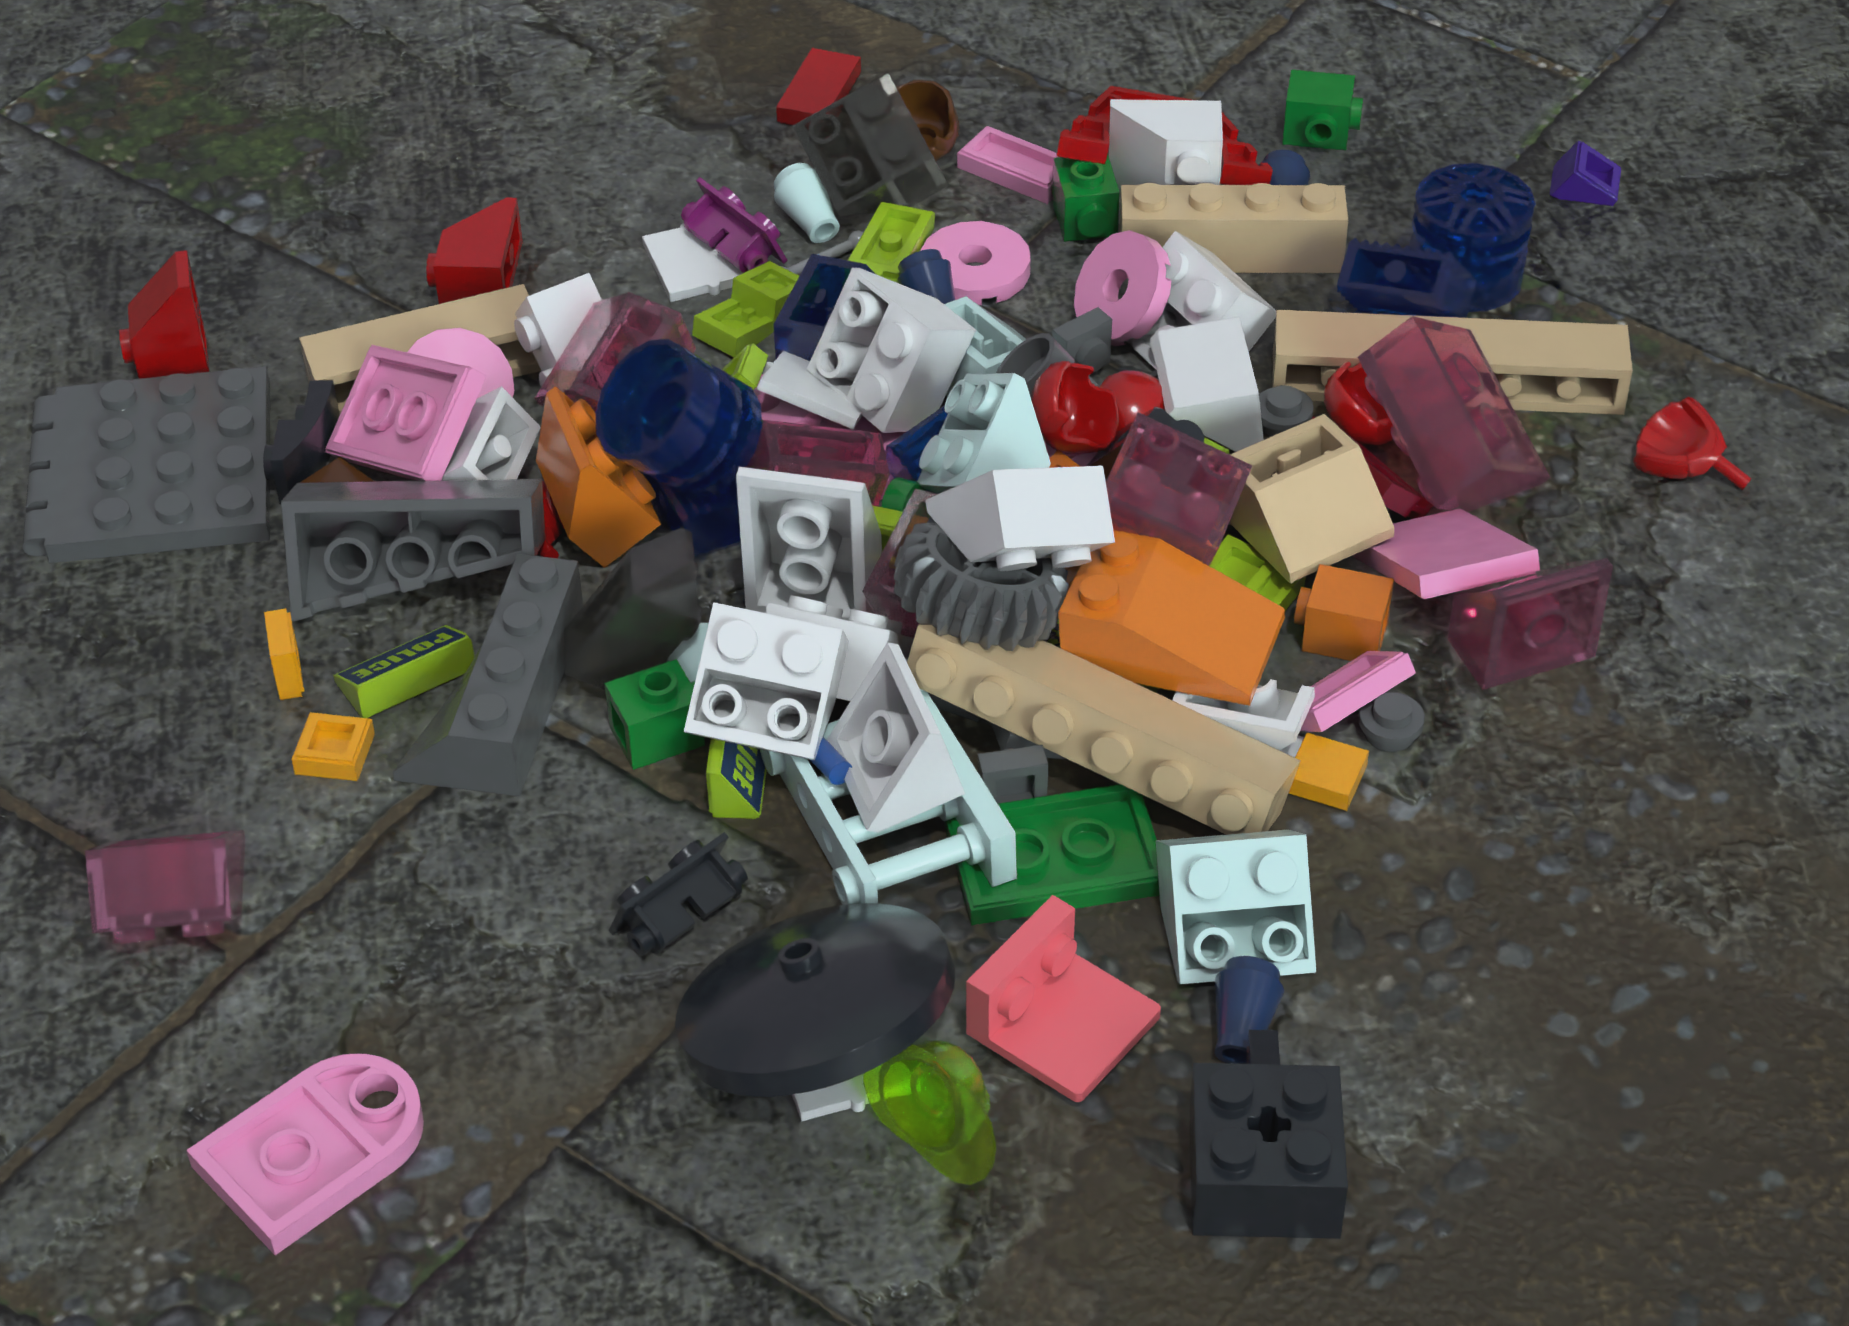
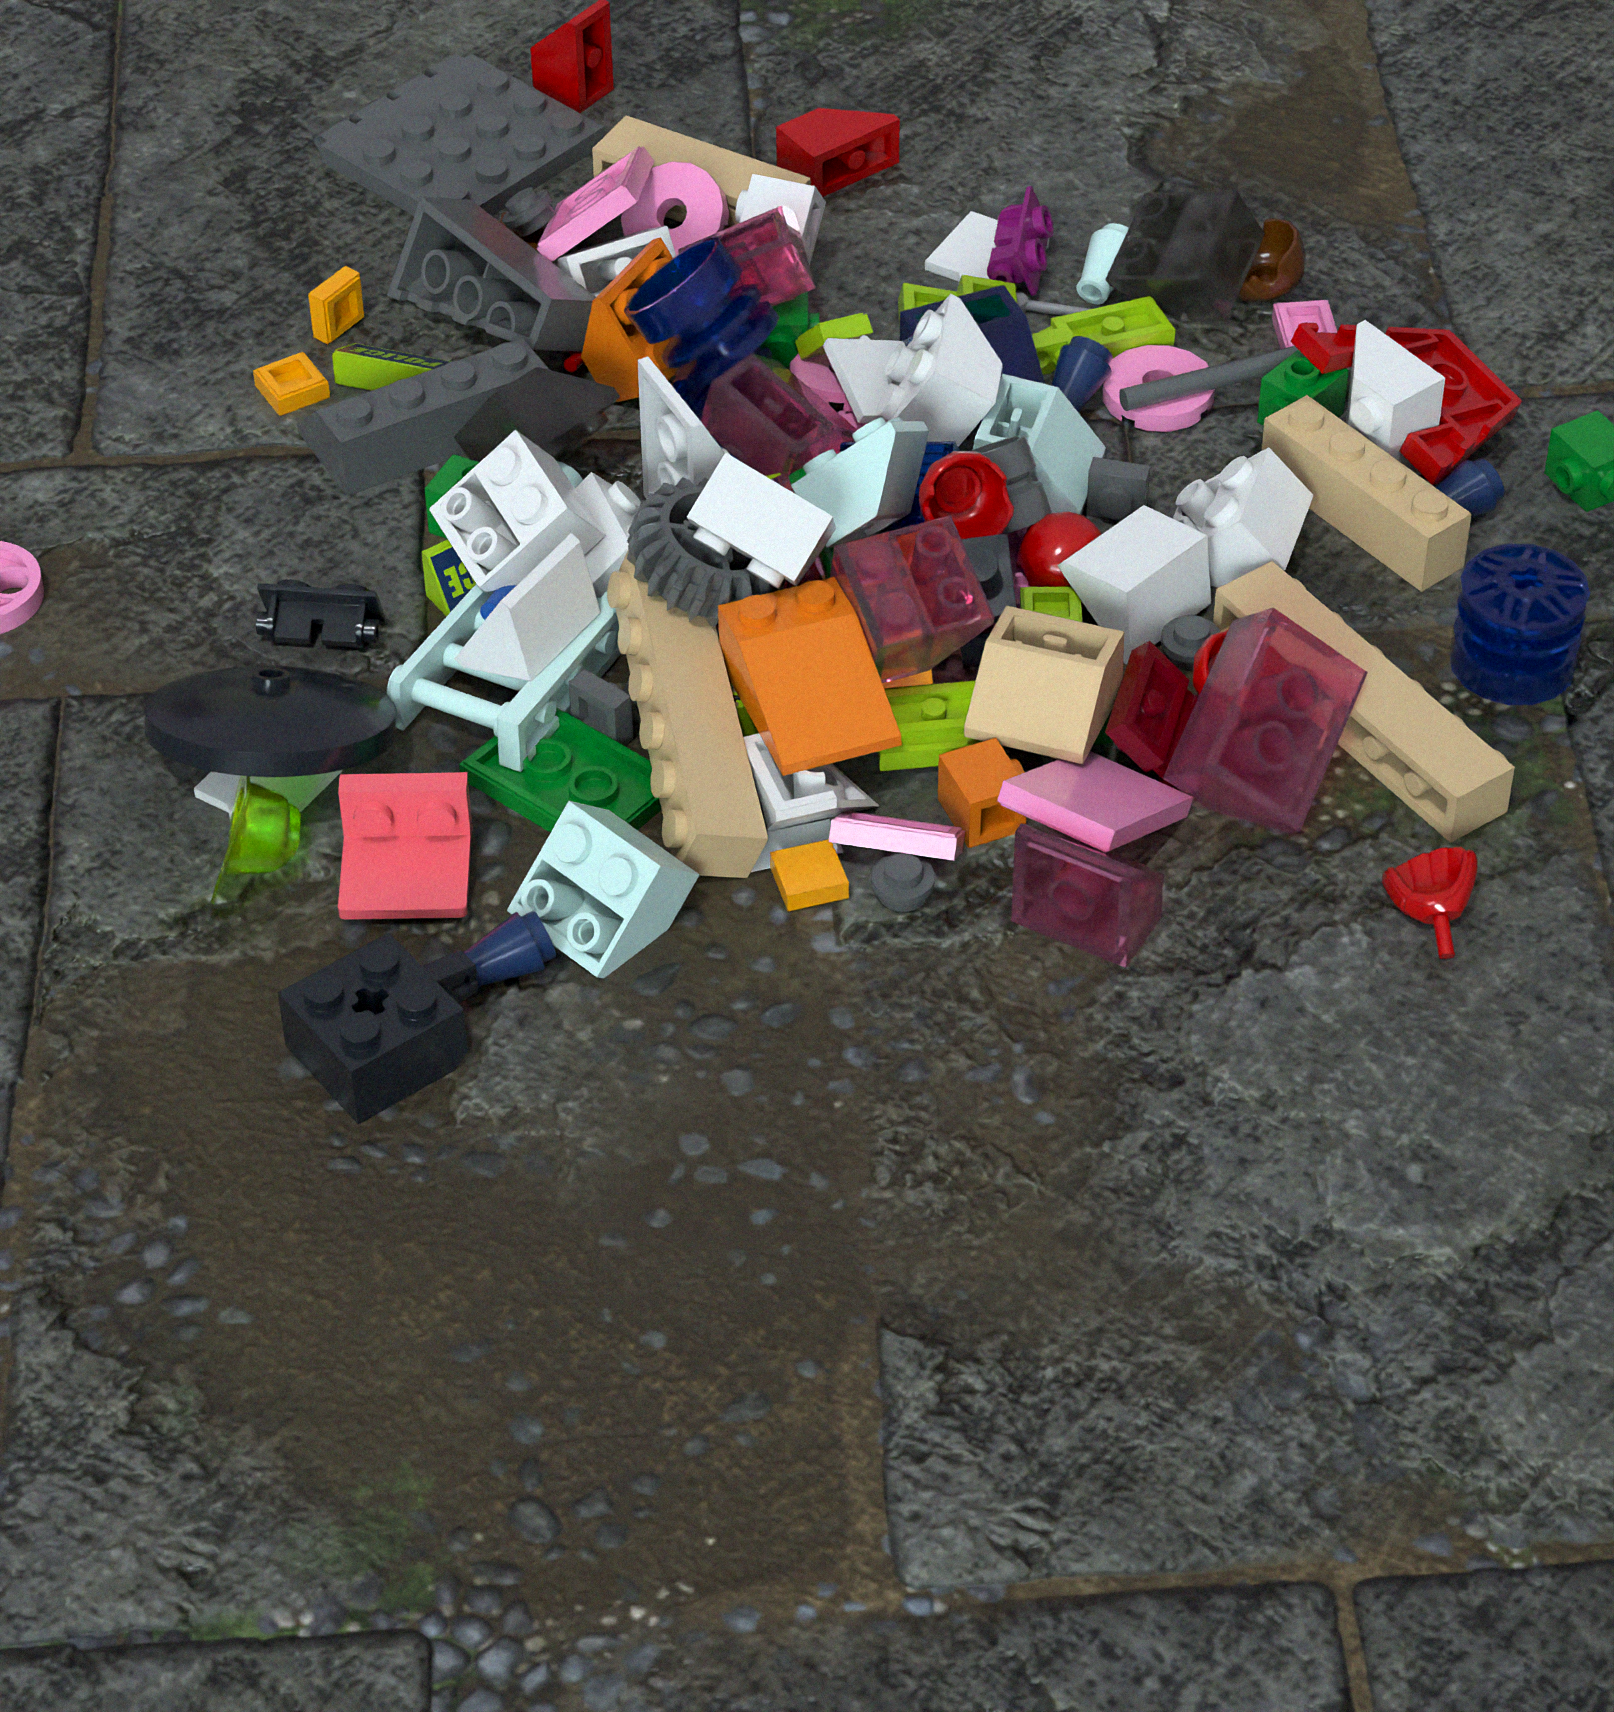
camera: 50 degrees right, 0 degrees up
clear pink slope [85,830,245,943] -> none
black slope [263,380,340,504] -> none
red tile [776,48,861,131] -> none
bright pink tile [1074,230,1171,346] -> none
clear blue brick [1337,238,1477,318] -> none
none -> dark grey plate [502,187,555,237]
none -> dark grey bar [1119,346,1298,411]

